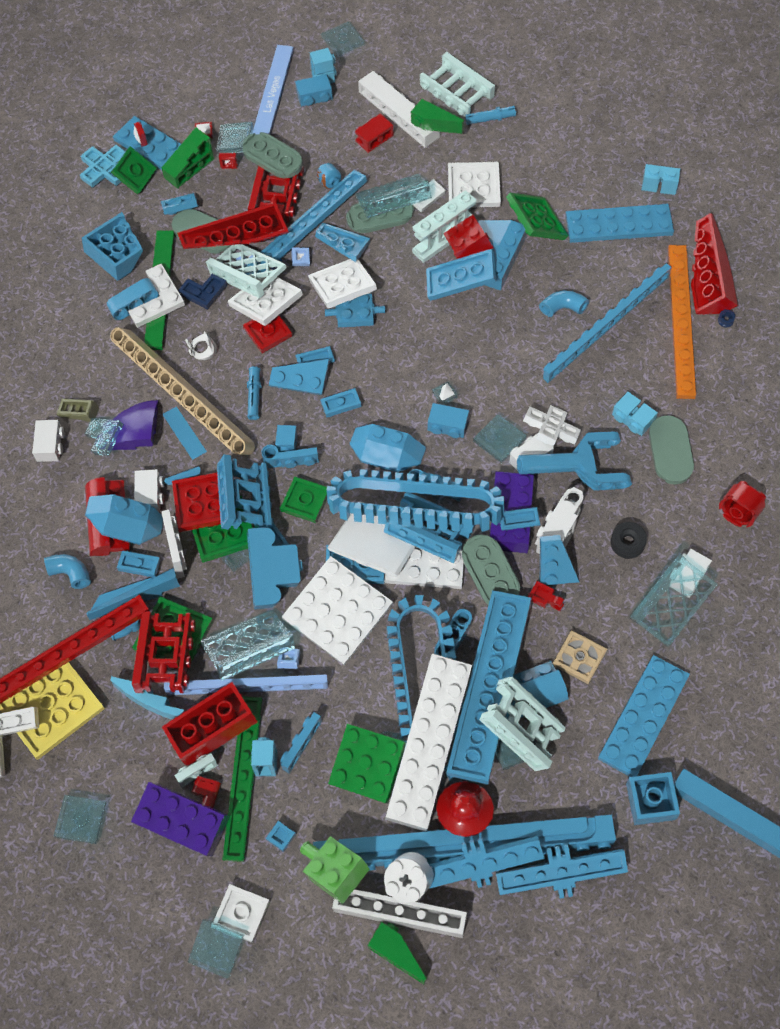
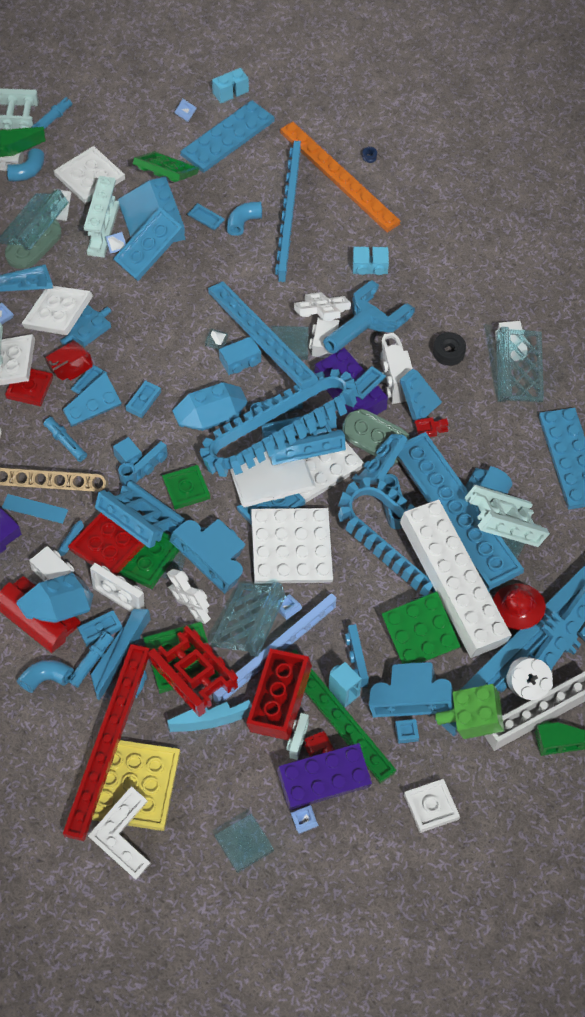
camera: 45 degrees left, 5 degrees down
clear light blue tile [188,919,245,979] -> none
red brick [443,214,493,259] -> none
tan piece [553,630,607,684] -> none
sand green tile [649,416,694,484] -> none
red wedge [691,213,738,315] -> none
red brick [719,481,766,527] -> none
none -> dark azure cylinder [8,148,45,181]
none -> red piece [45,340,93,380]
none -> dark azure pin [67,631,114,688]
none -> tile [105,232,126,254]
none -> white plate [166,569,211,624]
none -> light blue tile [174,99,196,121]
none -> dark azure tile [187,204,225,231]
none -> dark azure plate [208,282,318,390]
none -> light blue tile [291,805,318,834]
none -> dark azure wing [352,434,408,485]
none -> dark azure brick [369,662,454,717]

